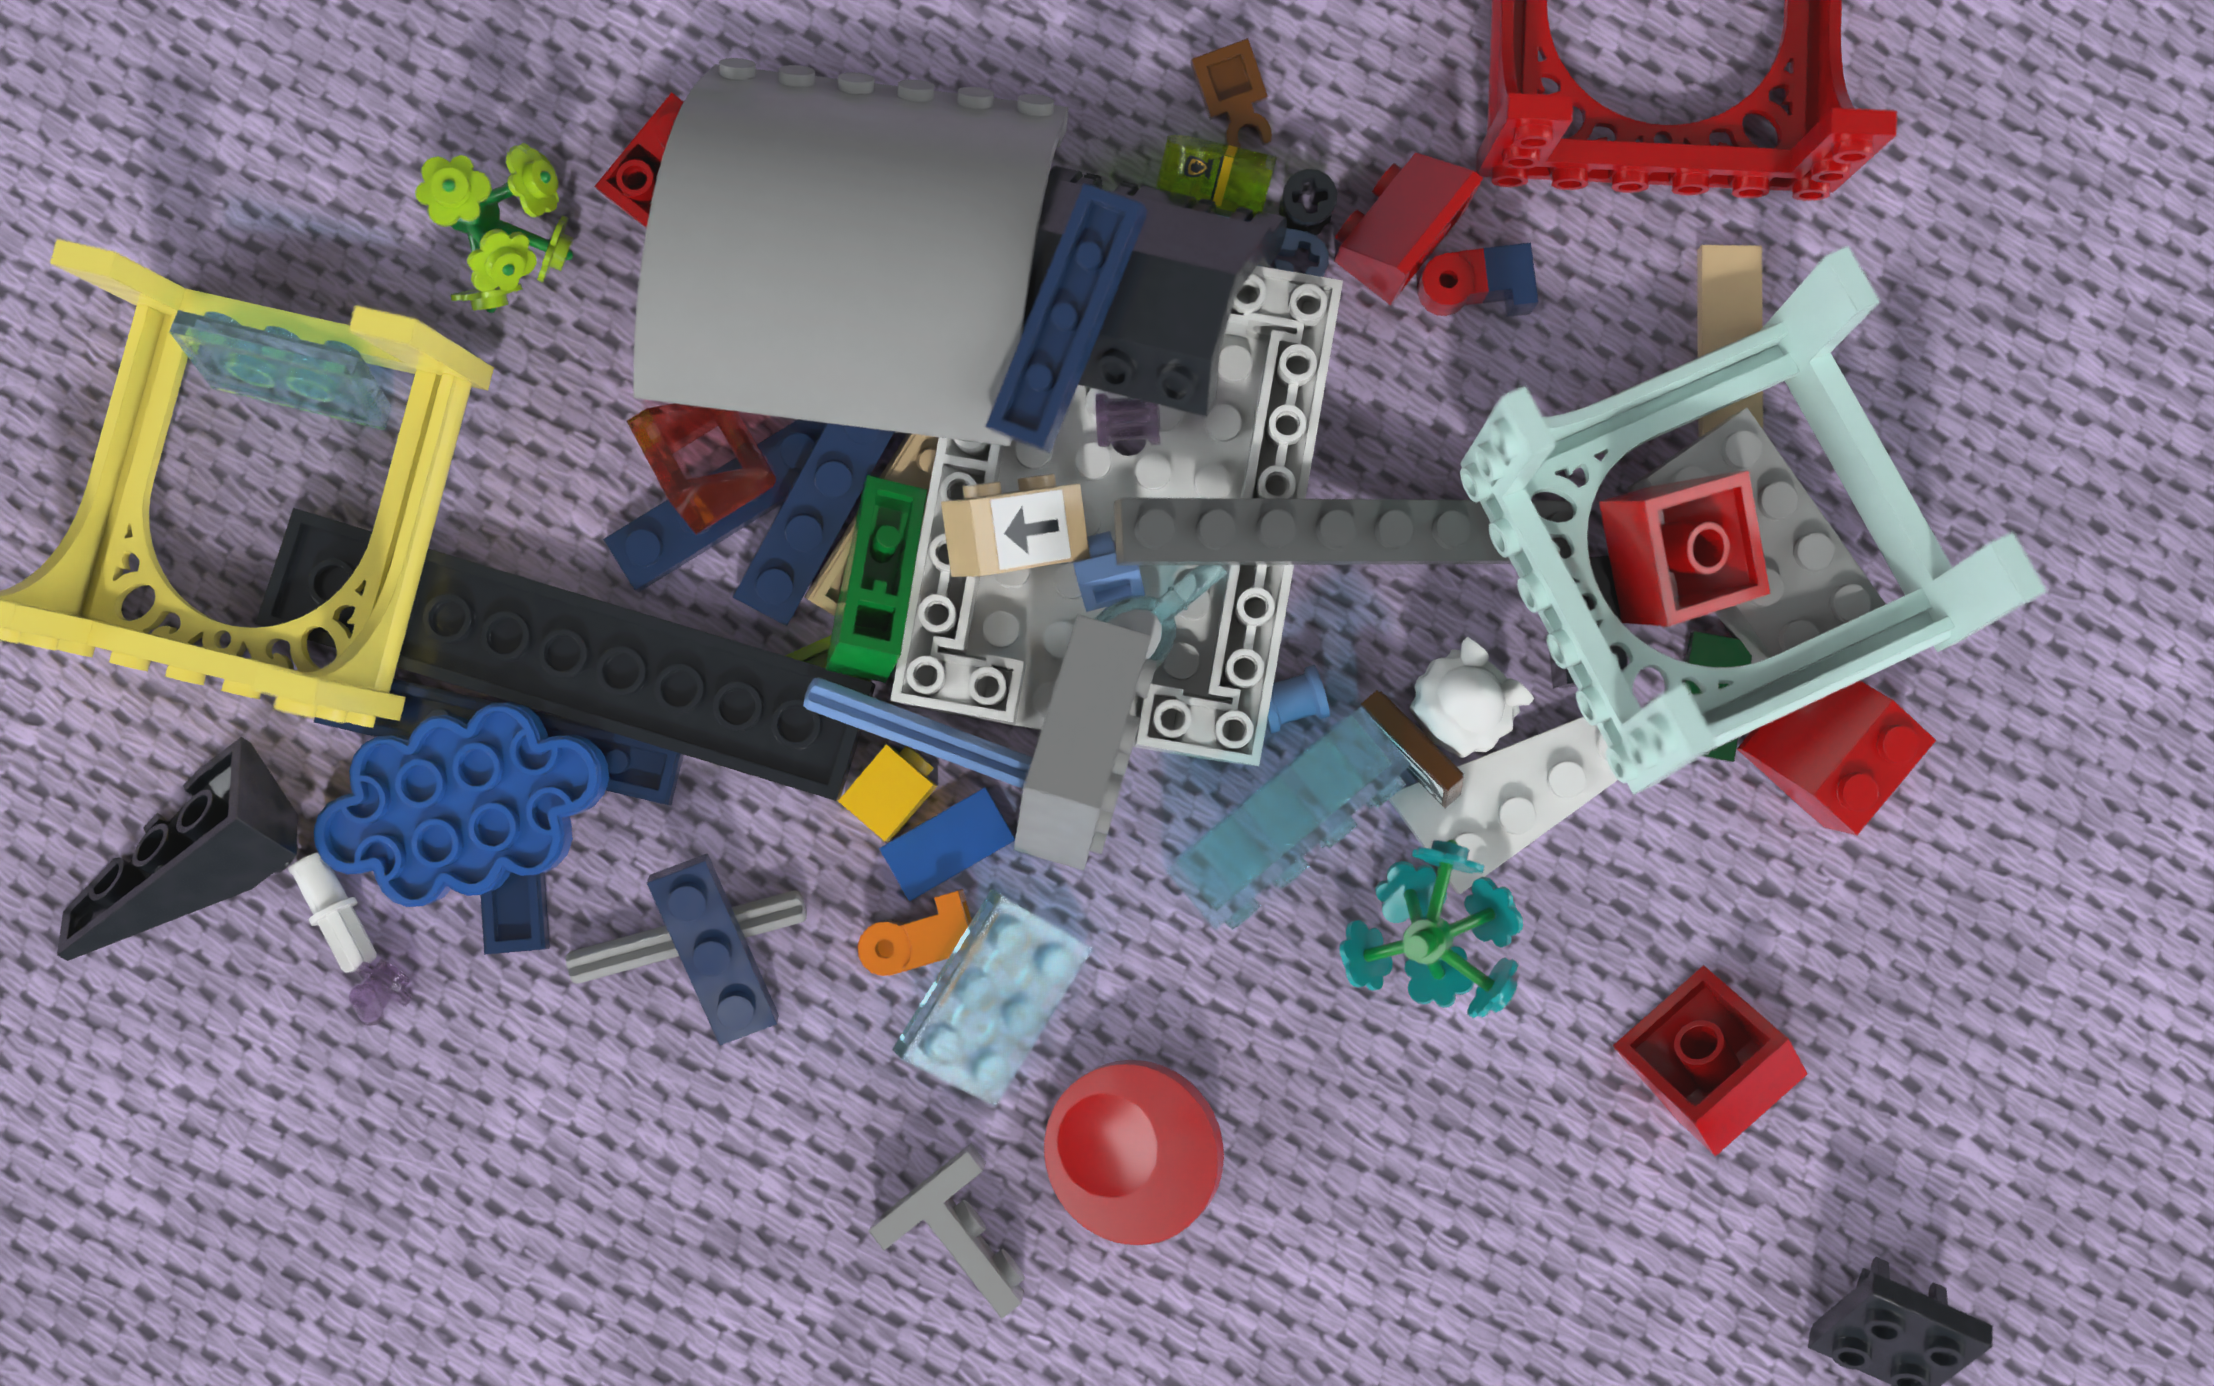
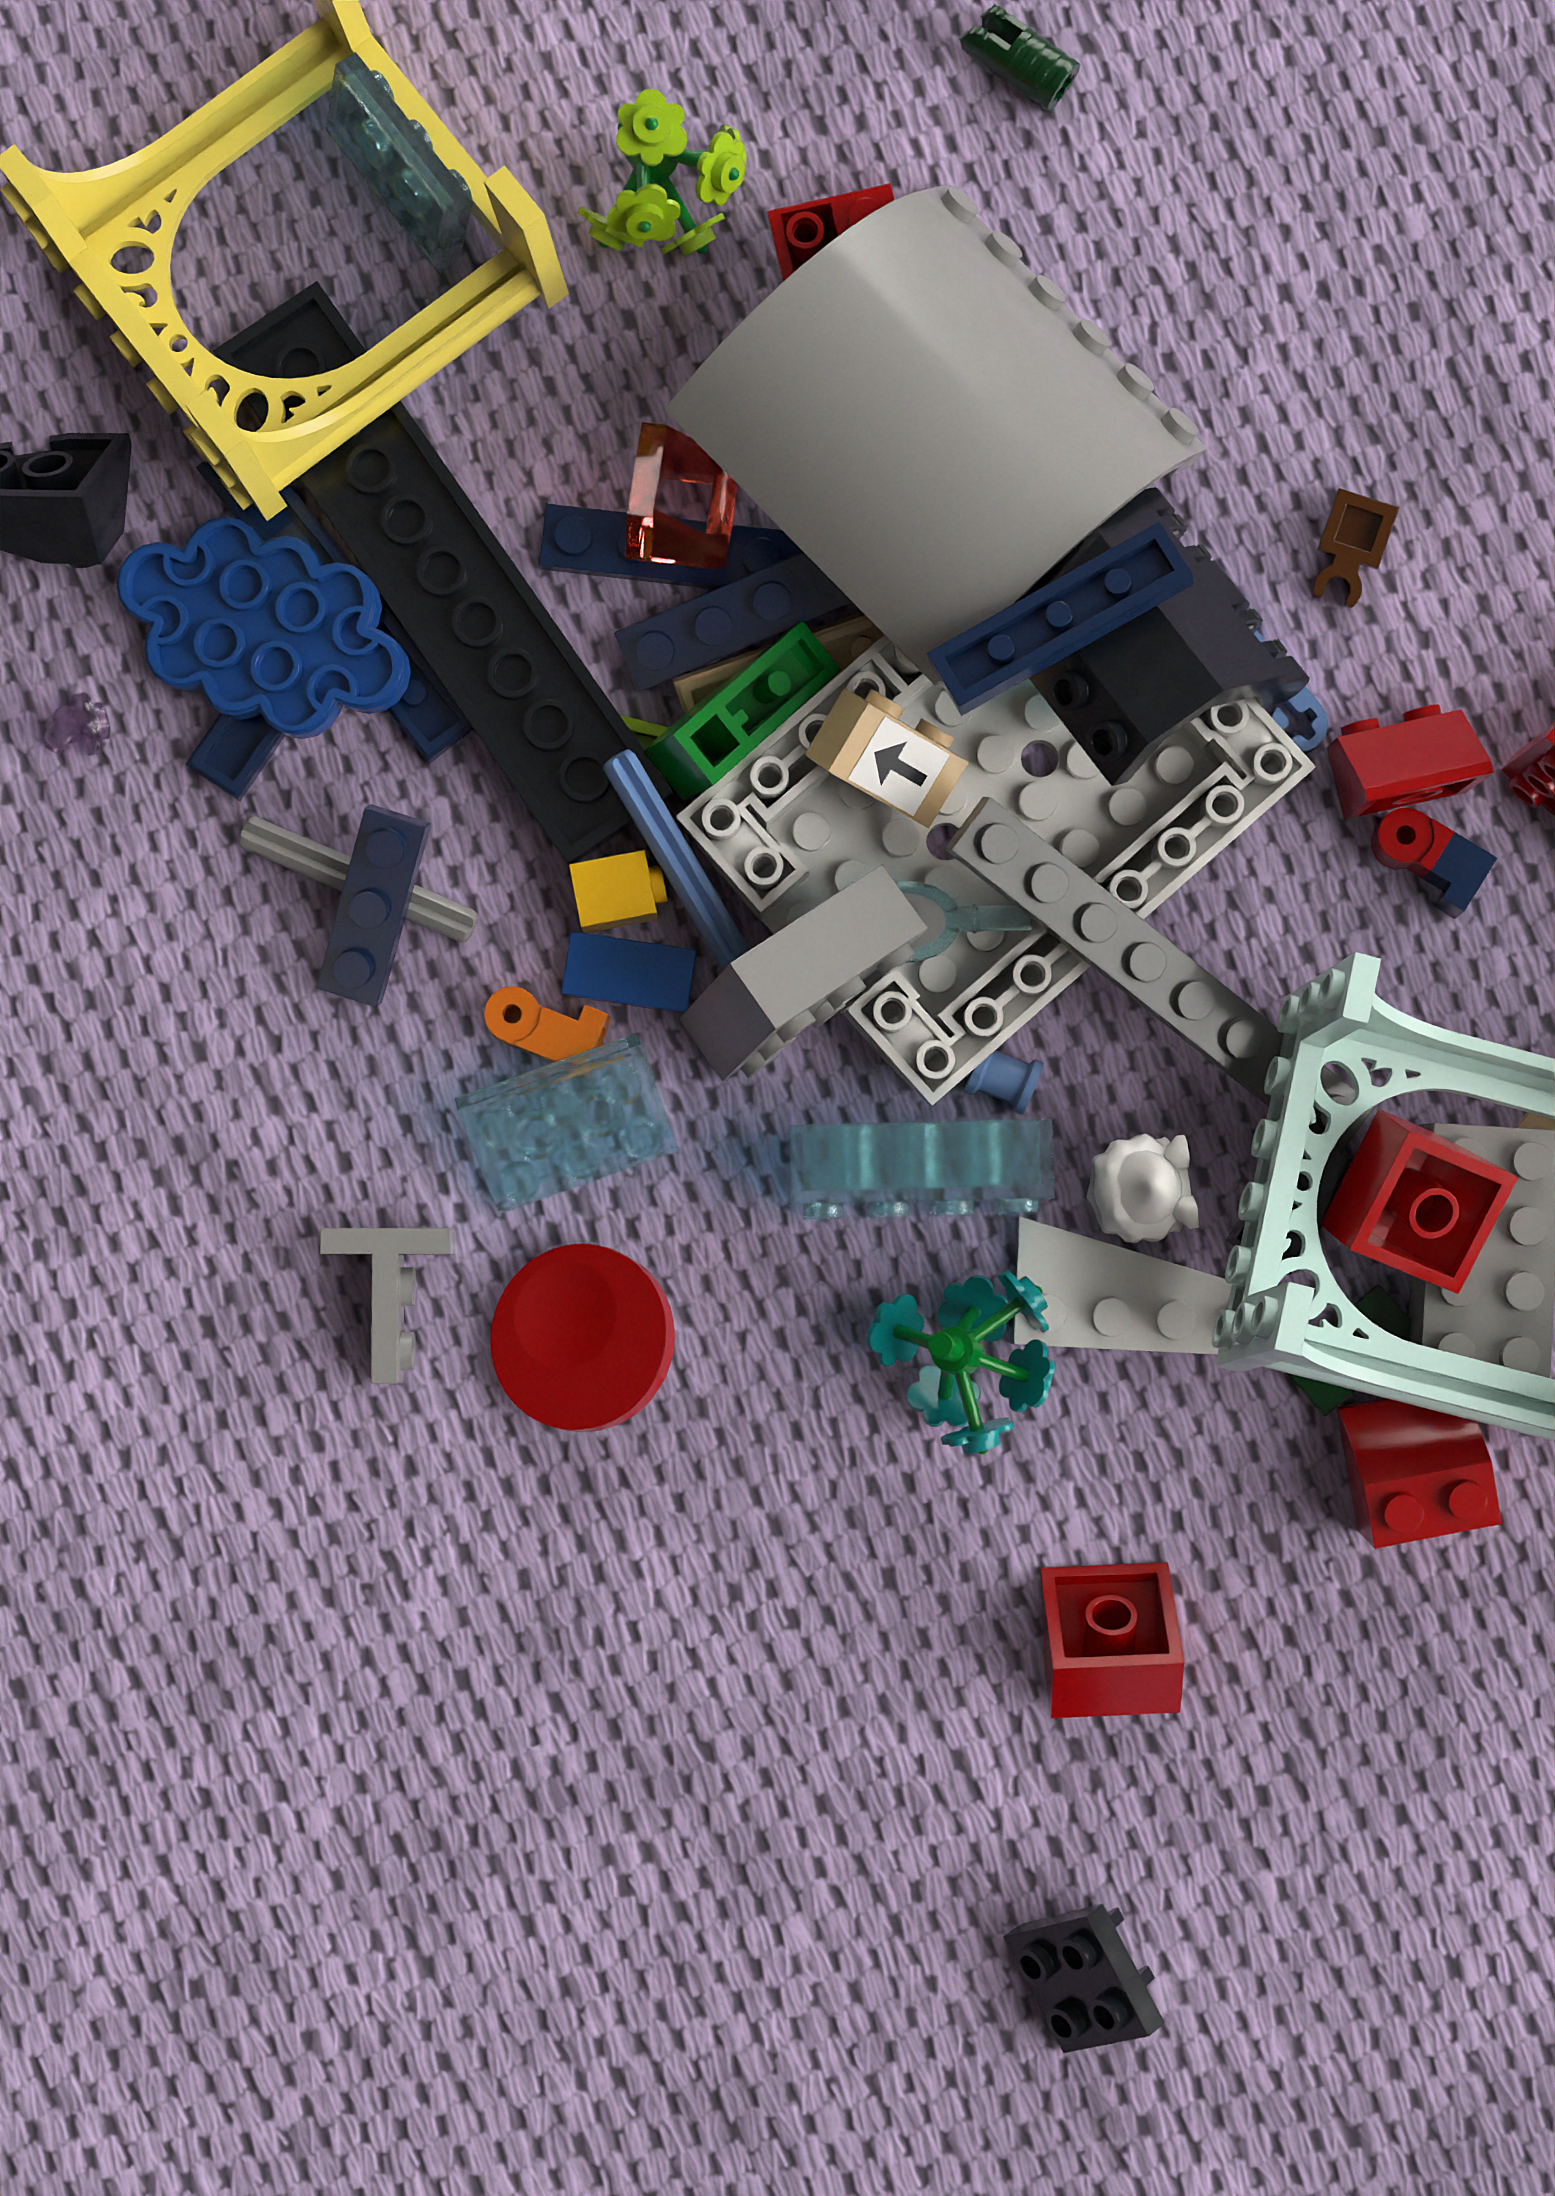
camera: 30 degrees right, 0 degrees up
white axle [288,852,376,973] -> none
medium blue tile [1073,531,1146,612] -> none
clear purple bush [1095,393,1161,447] -> none
clear neon green leg [1156,135,1277,218] -> none
black bush [1278,169,1338,236] -> none
reddish brown tile [1361,690,1464,809] -> none

